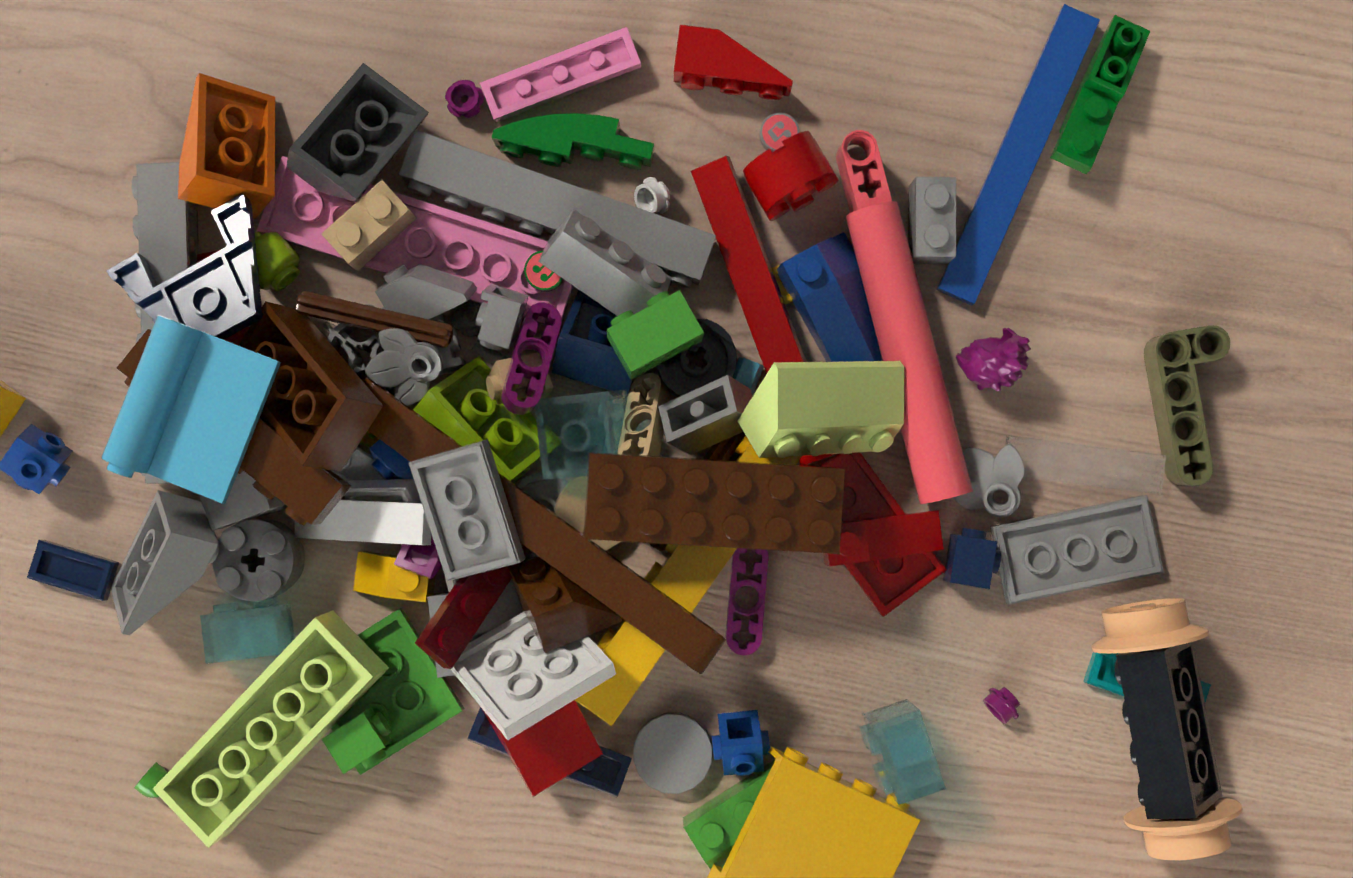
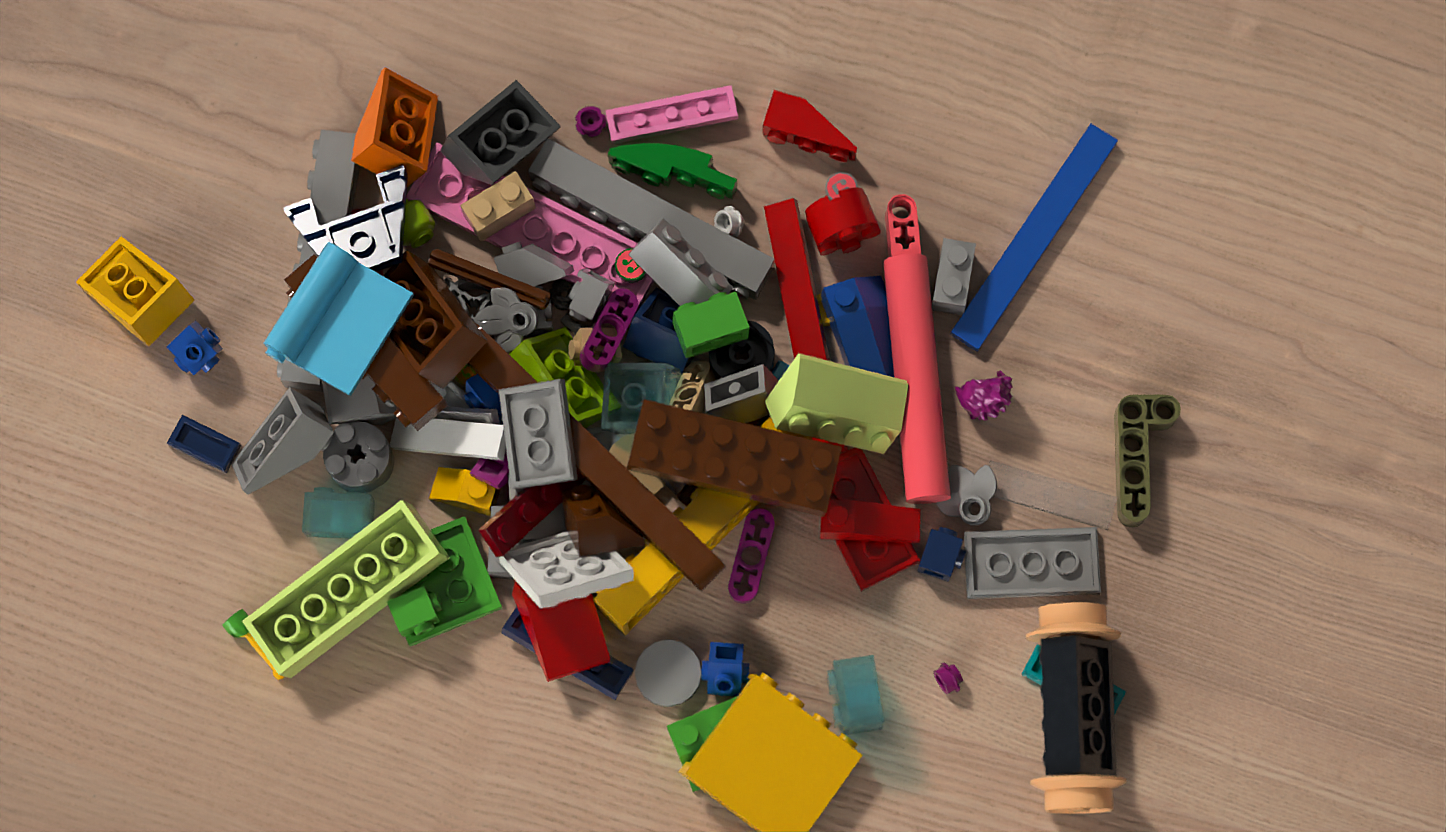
camera: 20 degrees right, 10 degrees down
green slope [1050,15,1150,174] -> none

